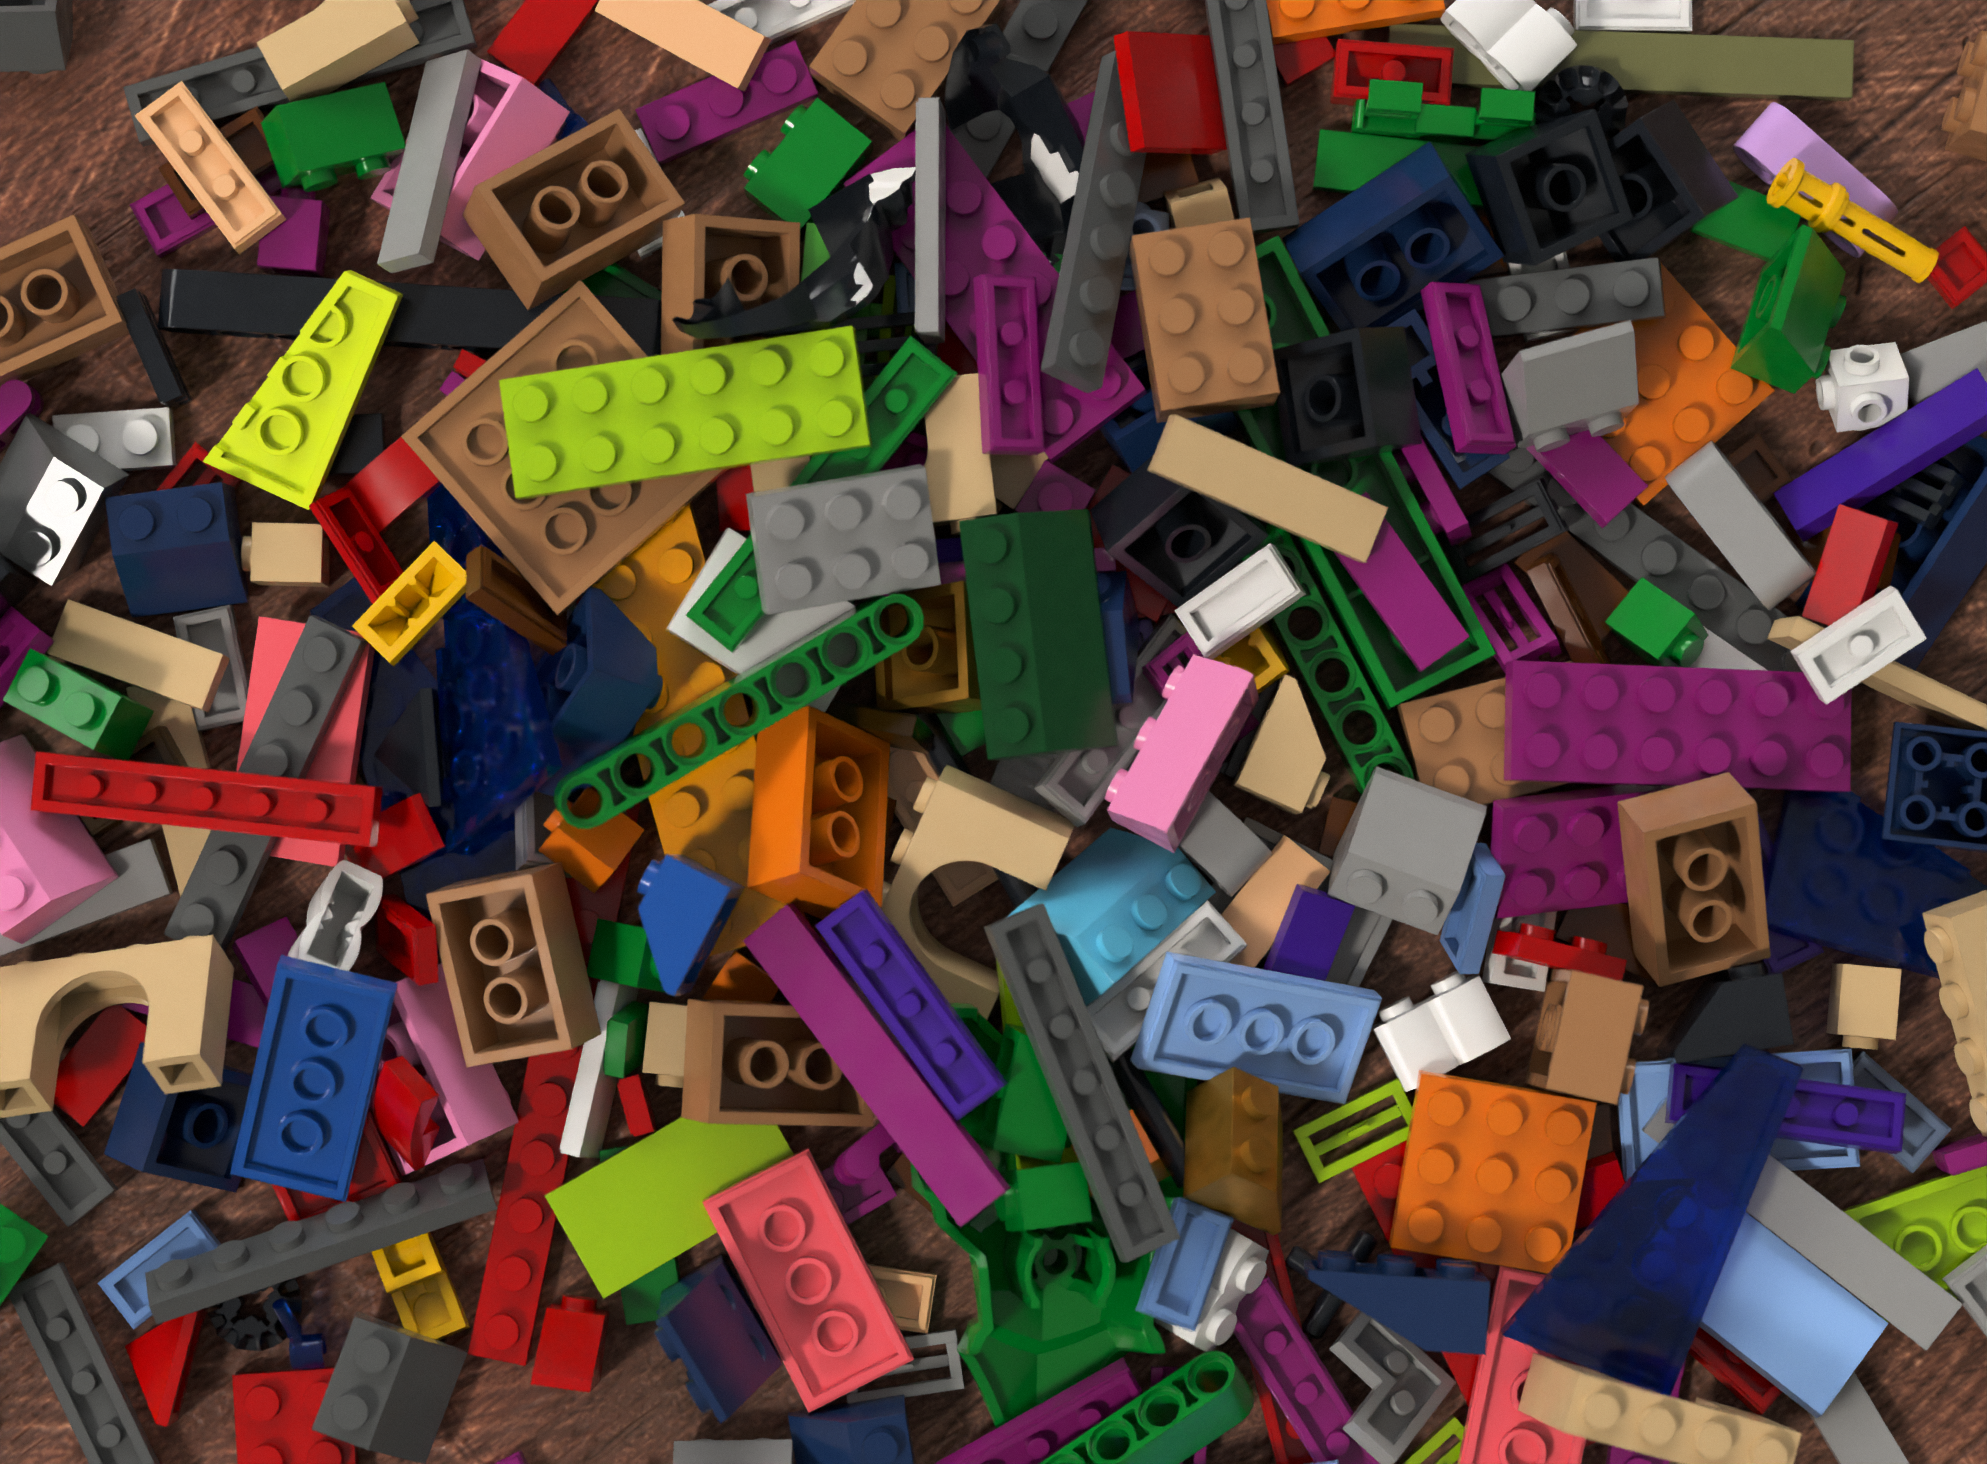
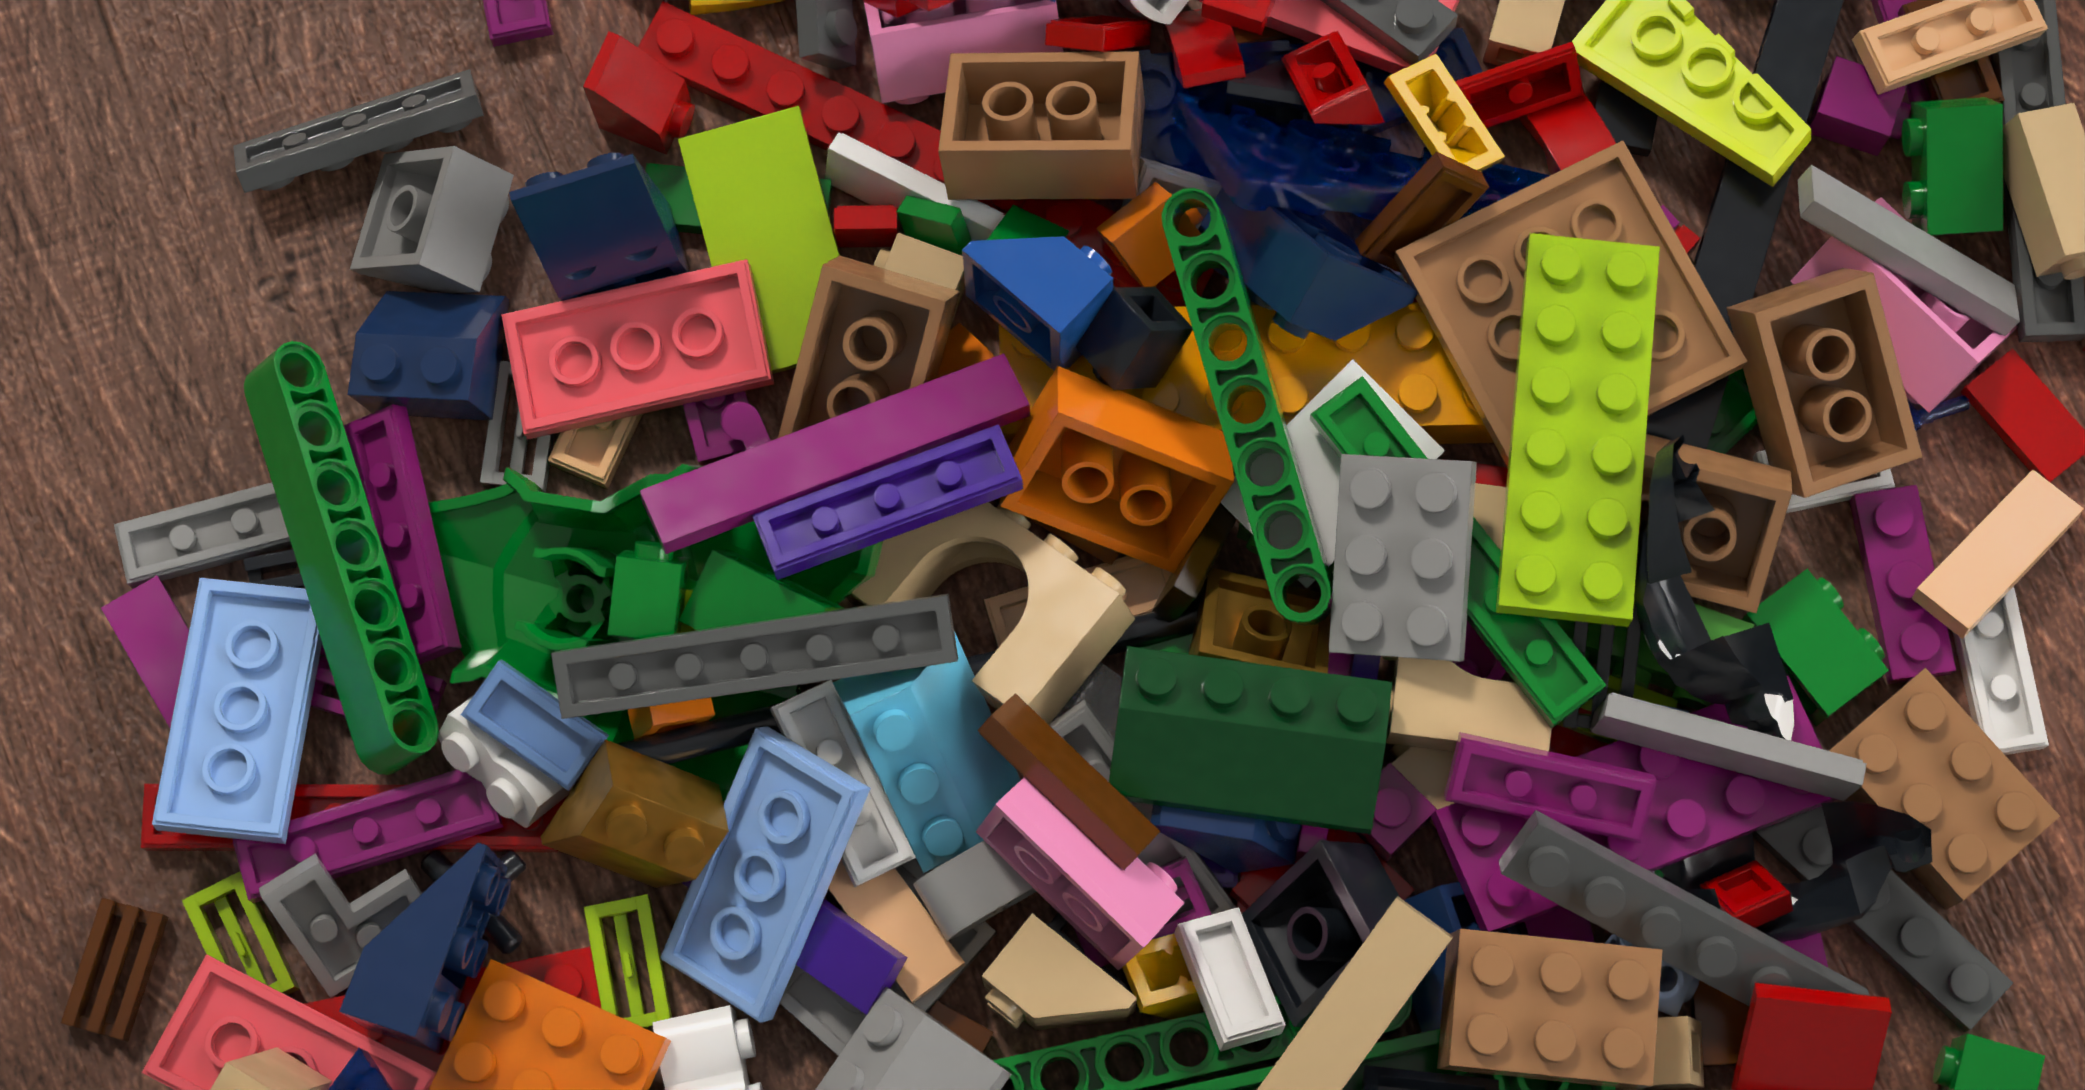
camera: 110 degrees right, 10 degrees down
none -> reddish brown tile [978,693,1160,870]
none -> black brick [1076,286,1193,390]
none -> red slope [1281,31,1385,125]
none -> red tile [1700,860,1793,928]

